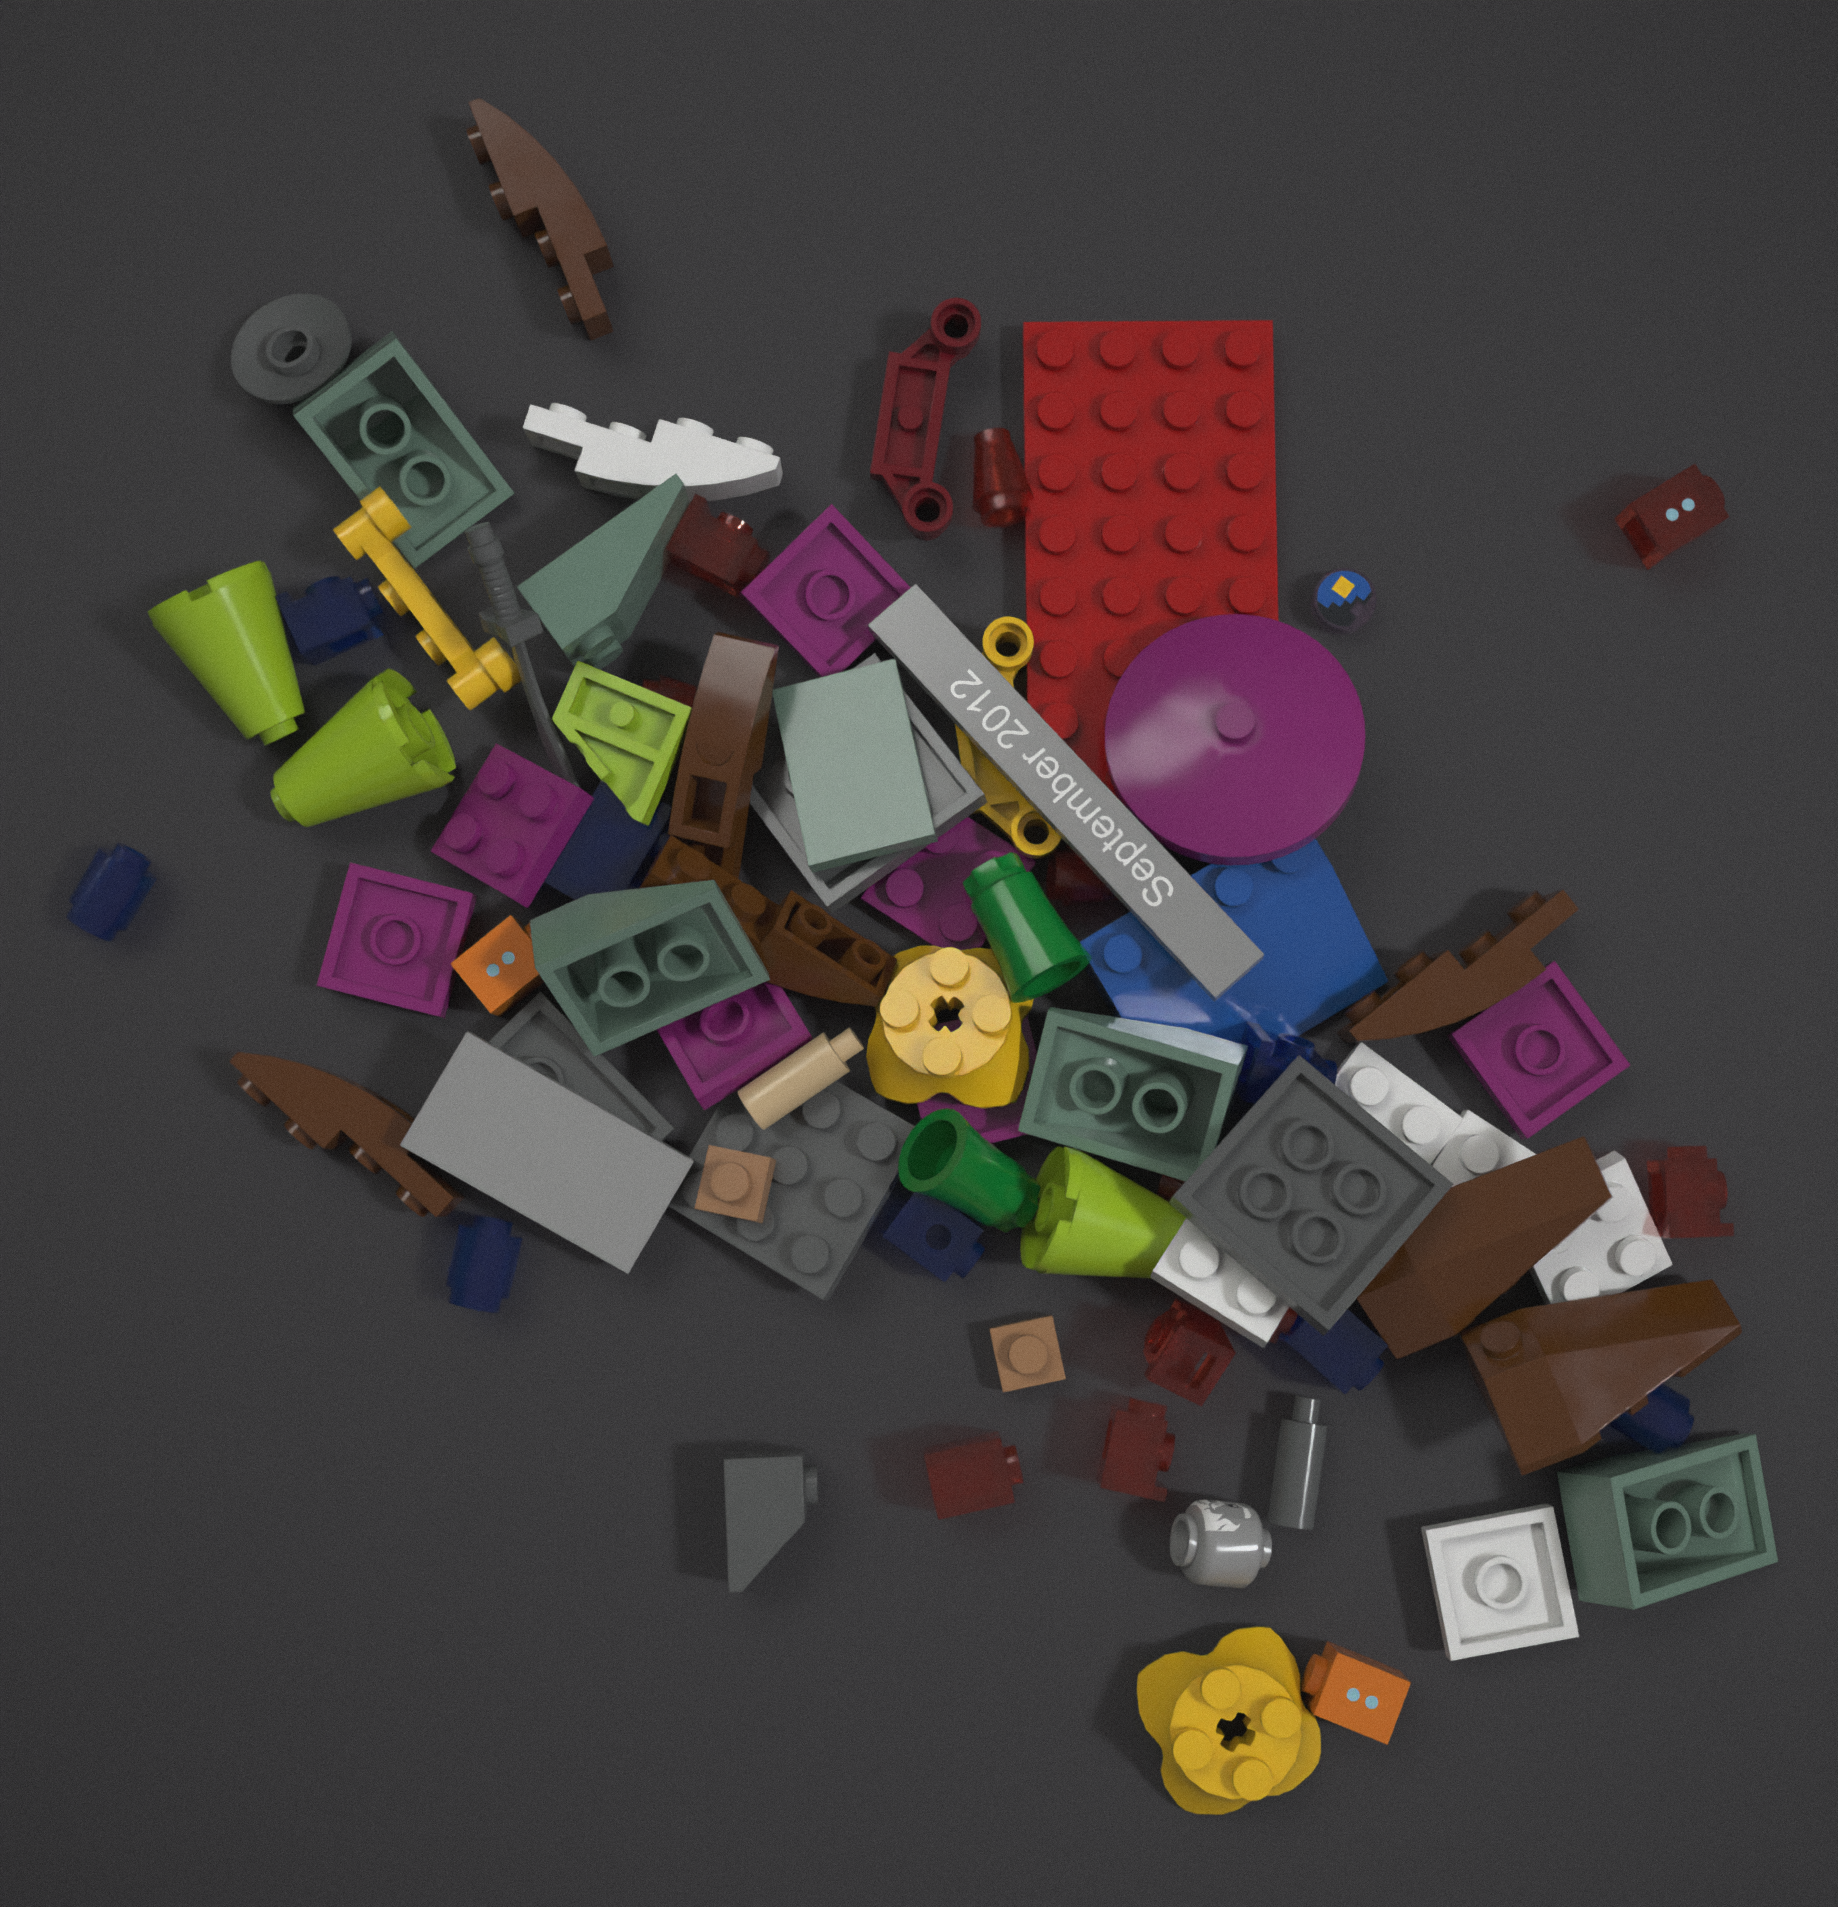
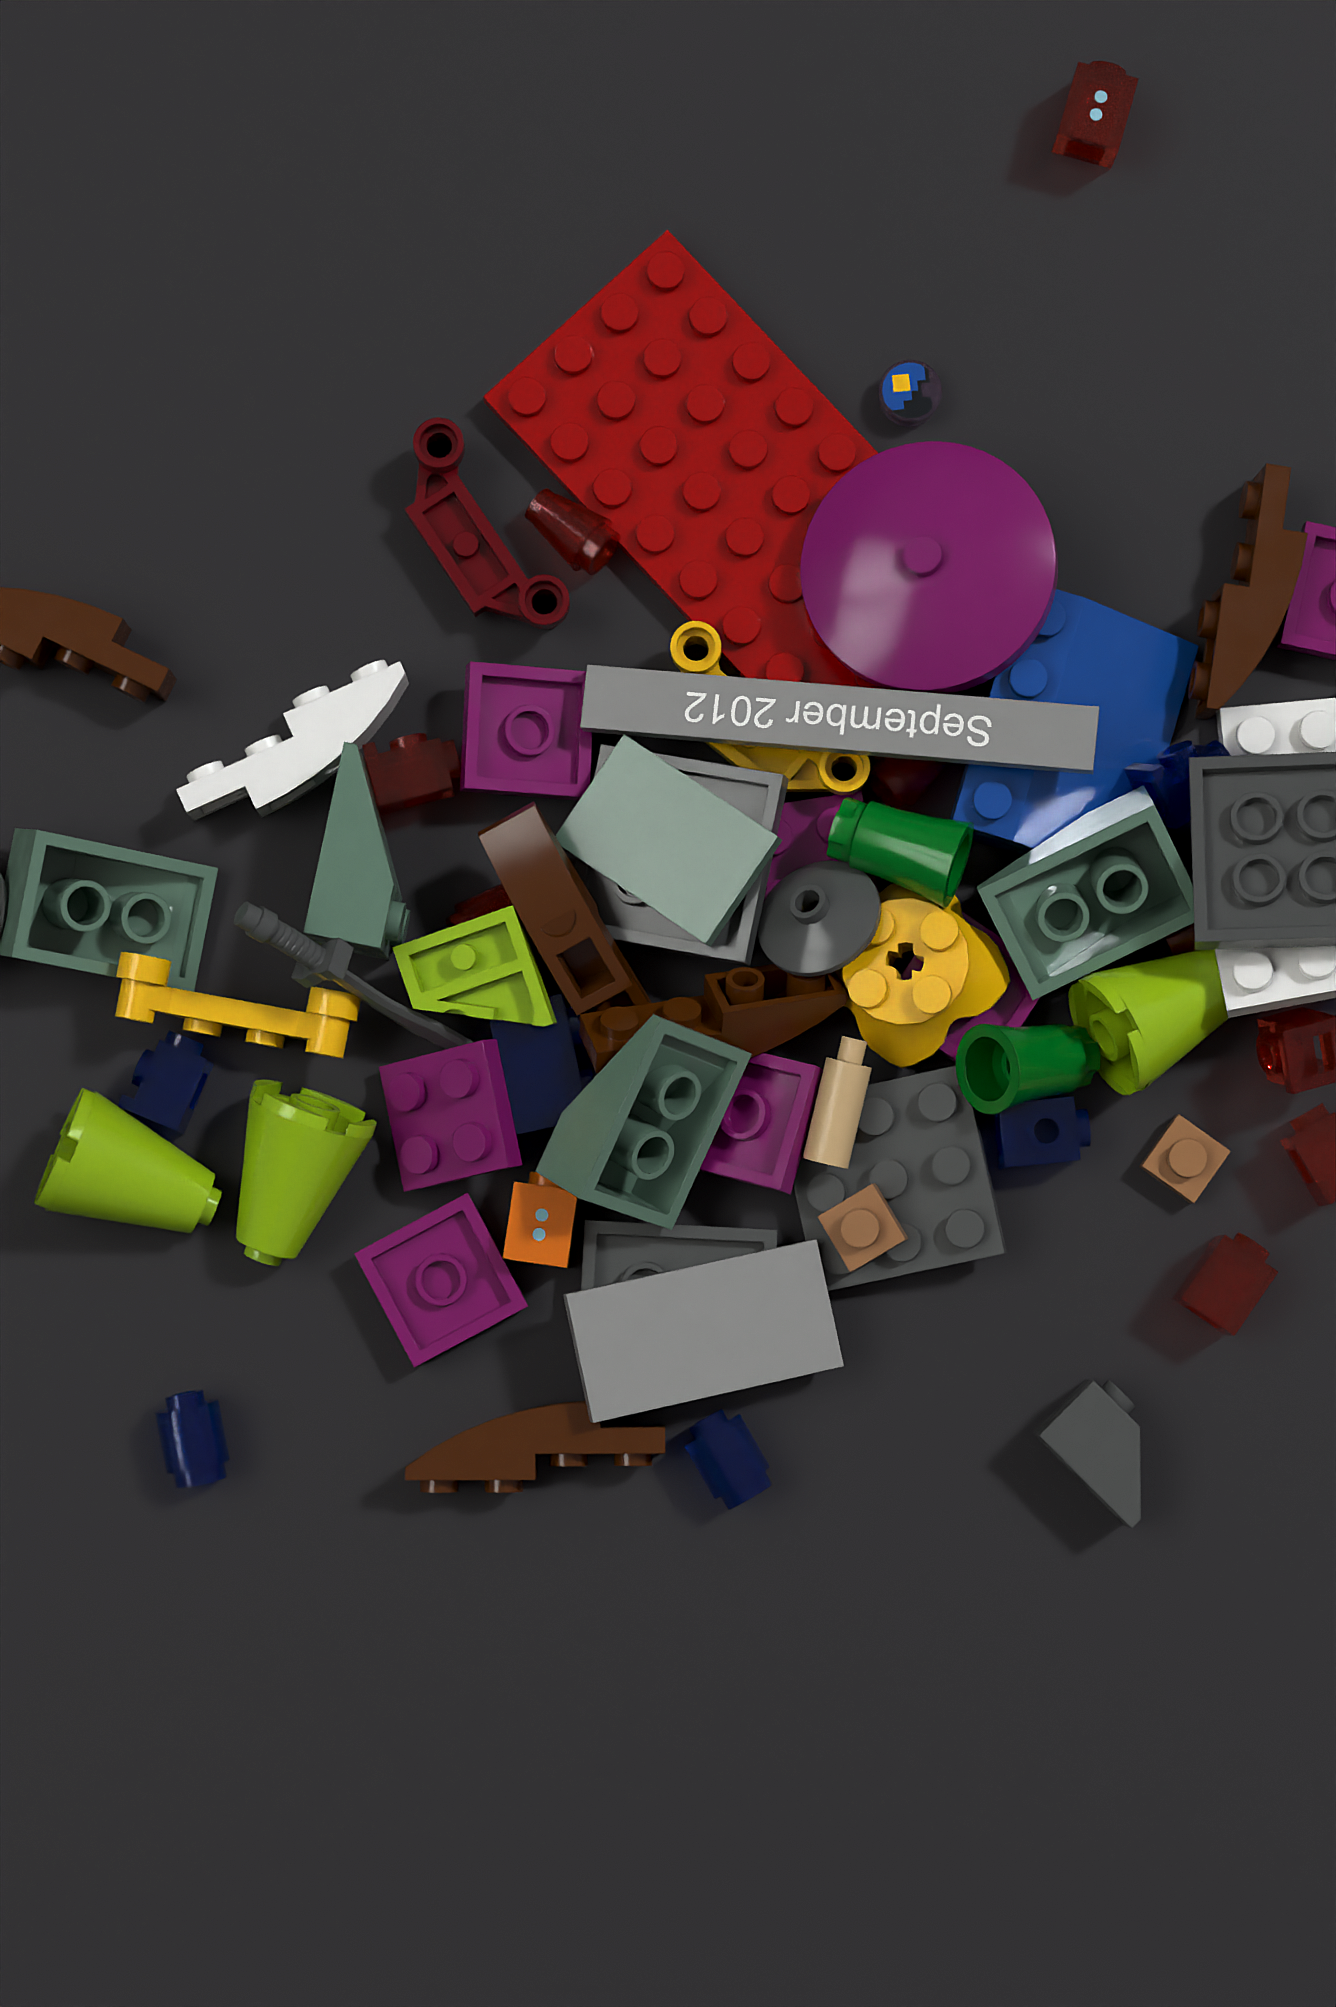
camera: 45 degrees left, 0 degrees up
none -> dark grey dish [758,860,881,977]

